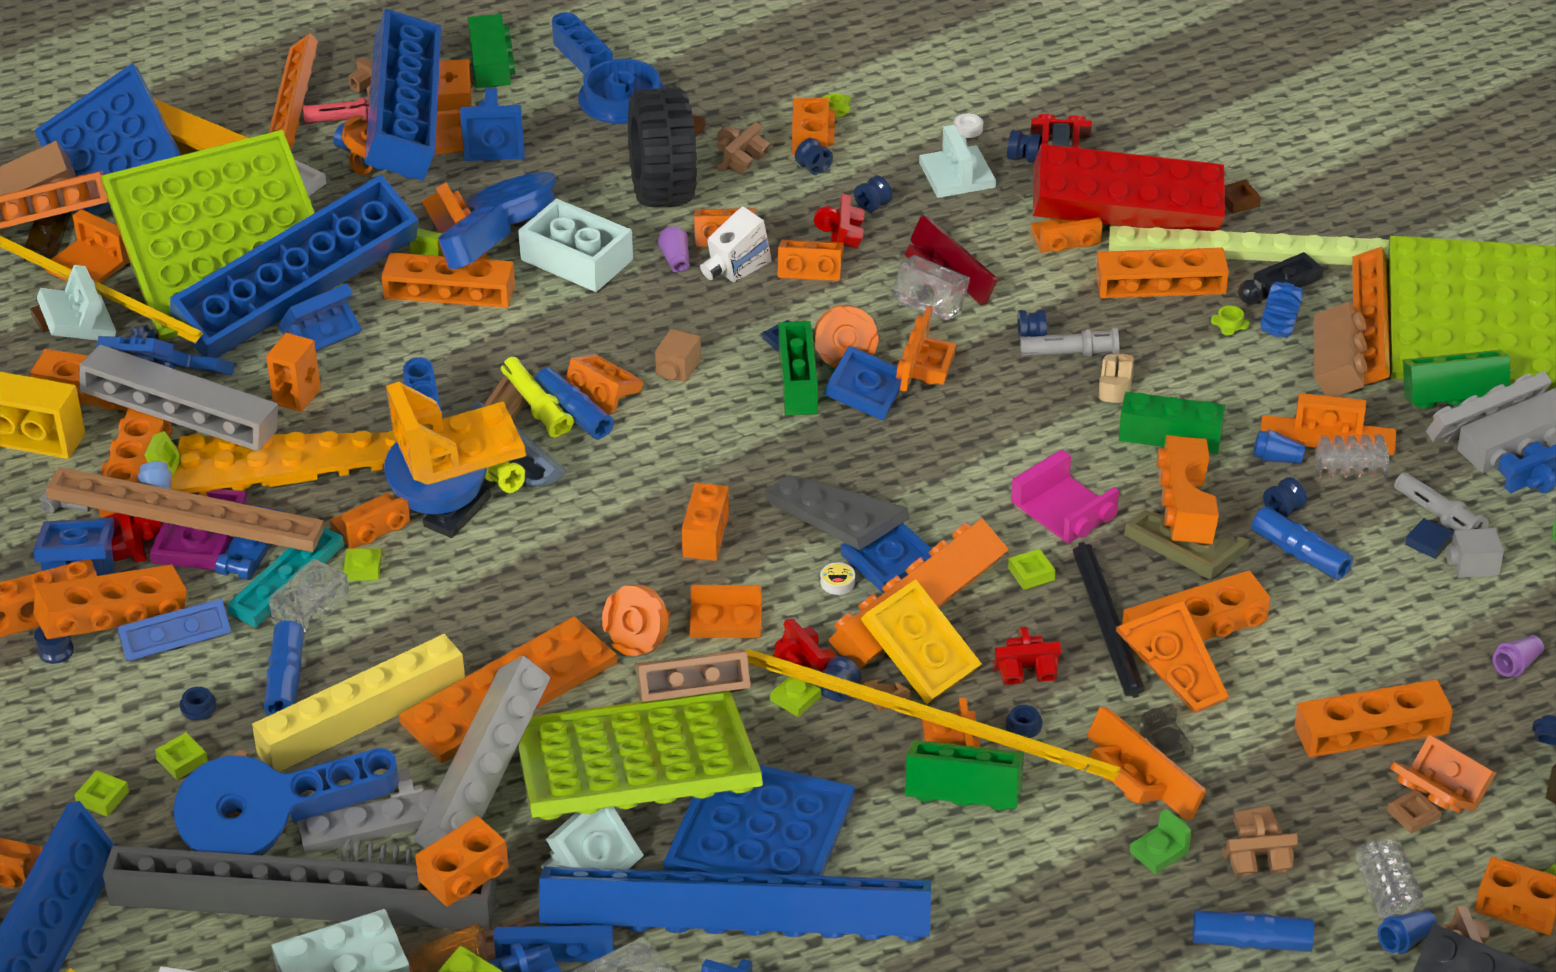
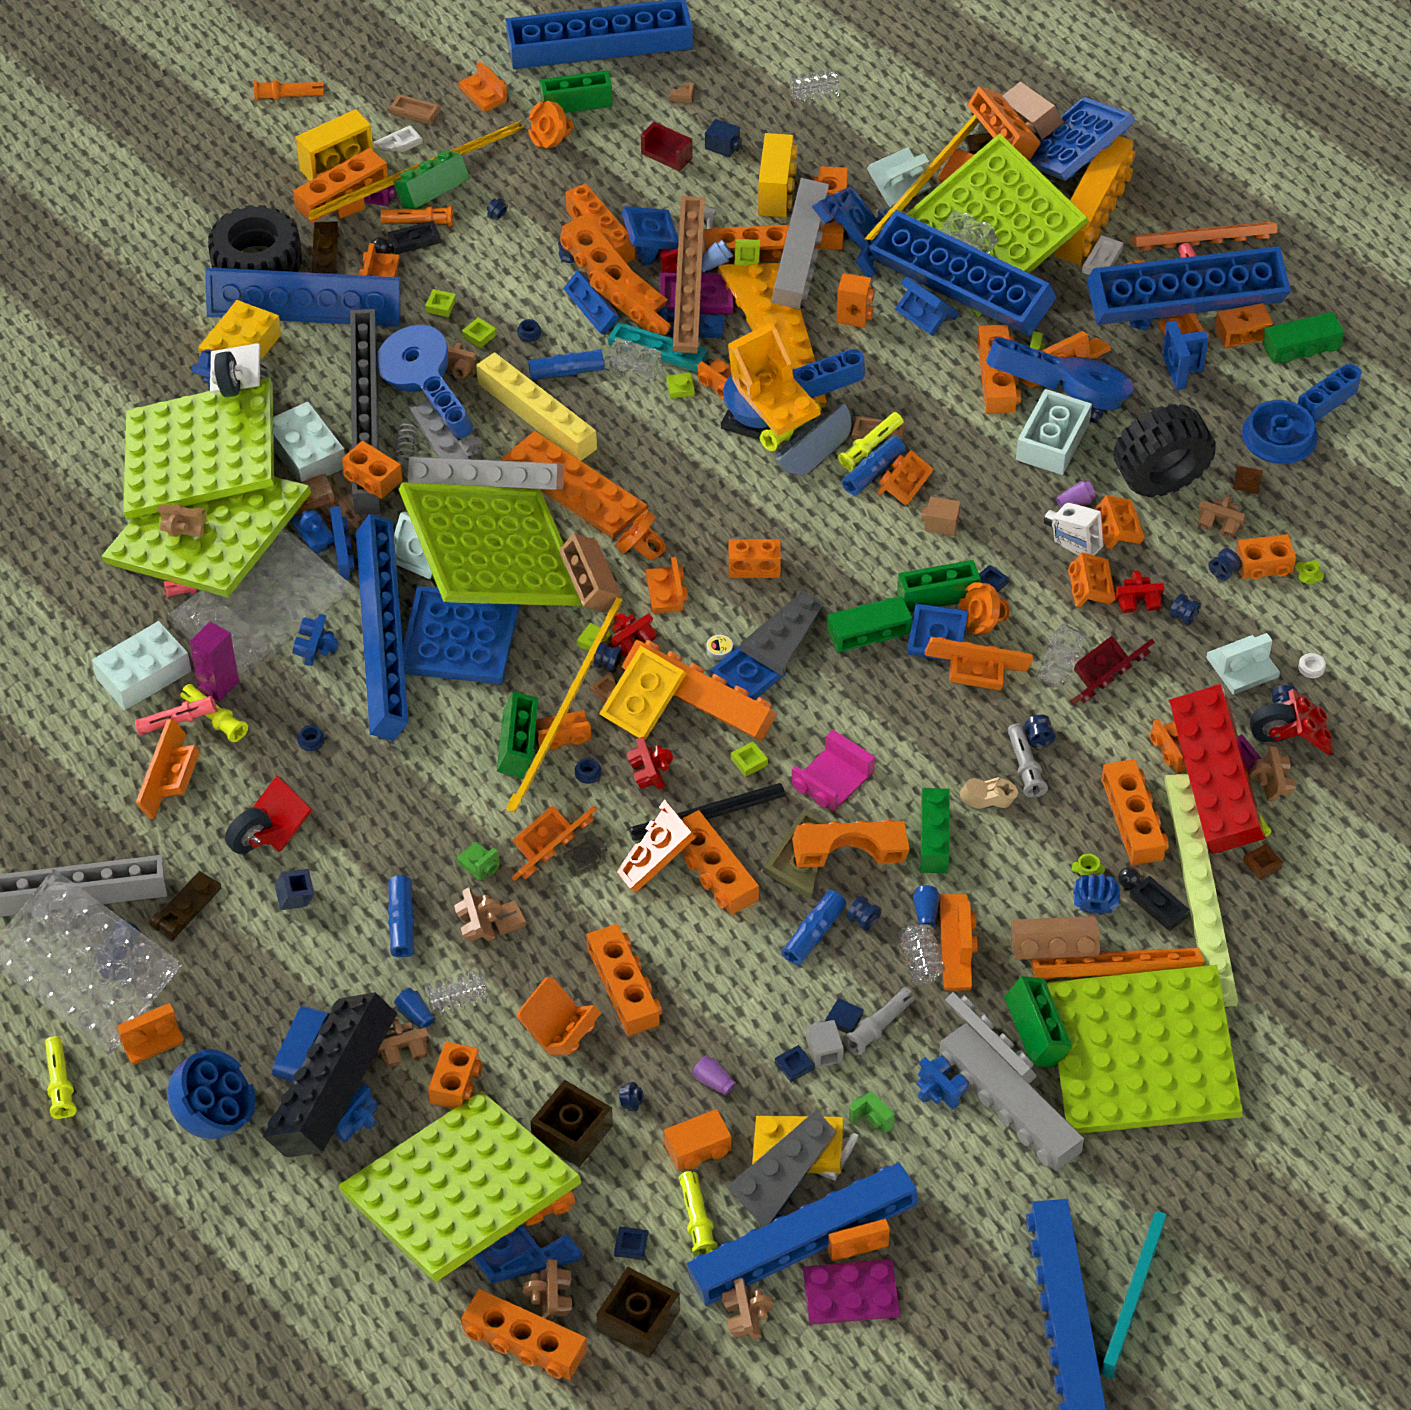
camera: 80 degrees right, 10 degrees up
none -> orange bracket [589,267,671,337]
none -> dark blue tile [775,1045,815,1083]
none -> green brick [827,596,912,653]
none -> clear brick [939,210,998,254]

